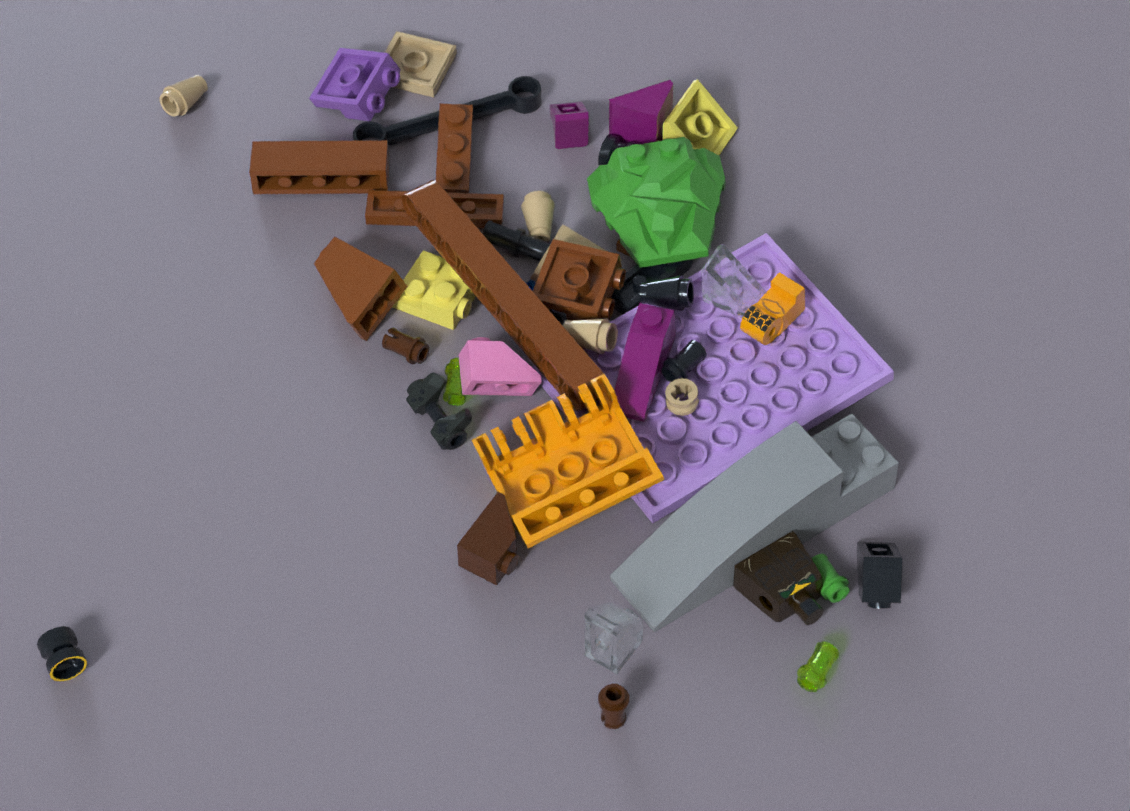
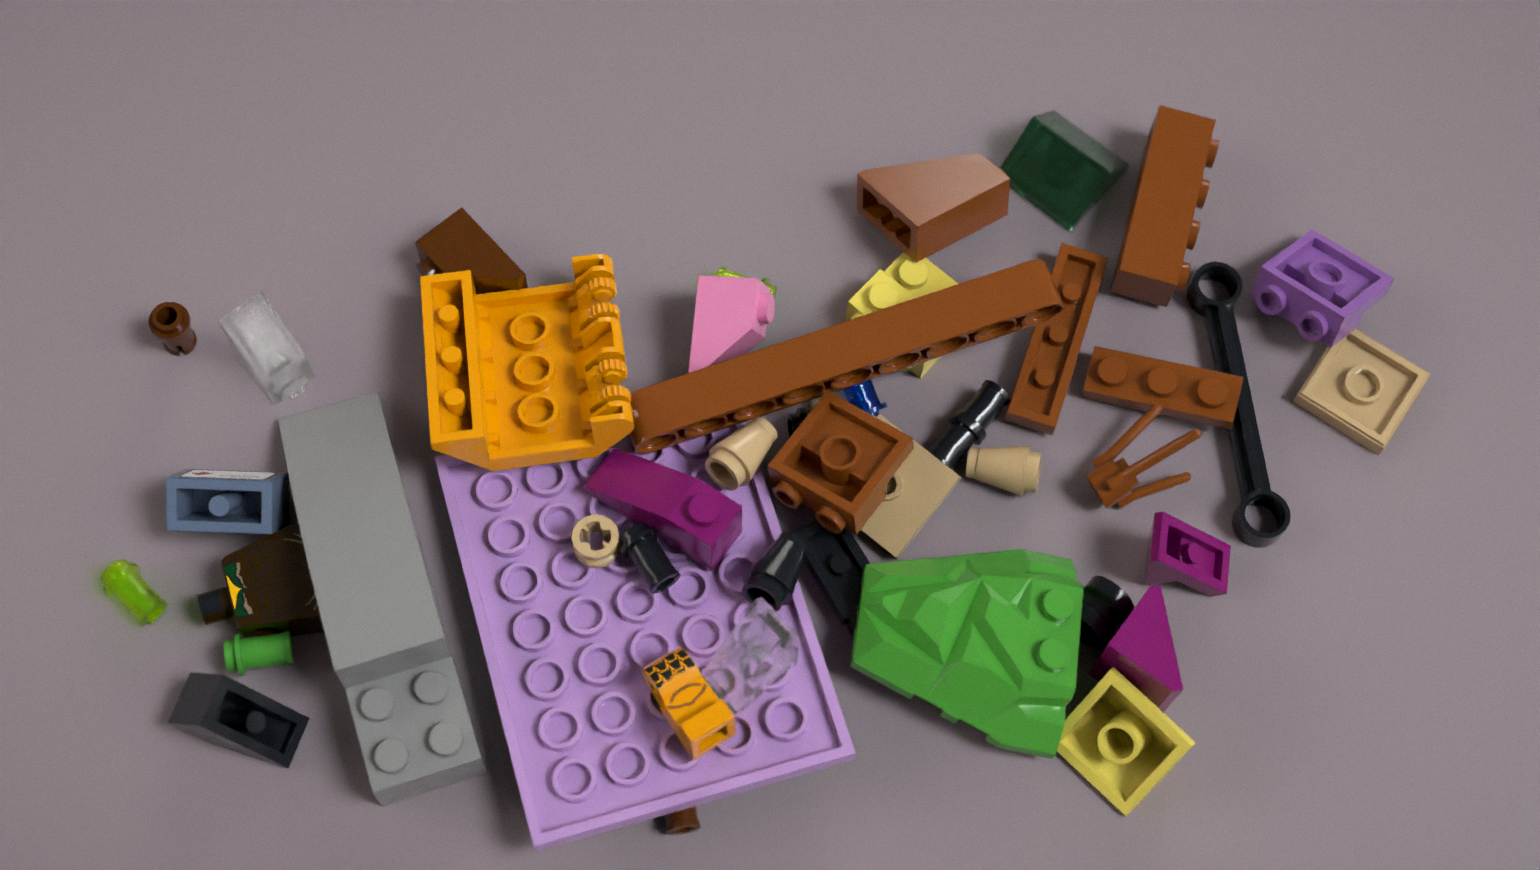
camera: 100 degrees right, 15 degrees up
tan cone [160,75,208,117] -> none
reddish brown pin [382,328,430,364] -> none
pearl dark grey piece [406,373,472,450] -> none
none -> sand blue brick [166,469,289,534]
none -> clear green slope [1000,110,1129,232]
none -> dark orange plant [1085,404,1202,509]

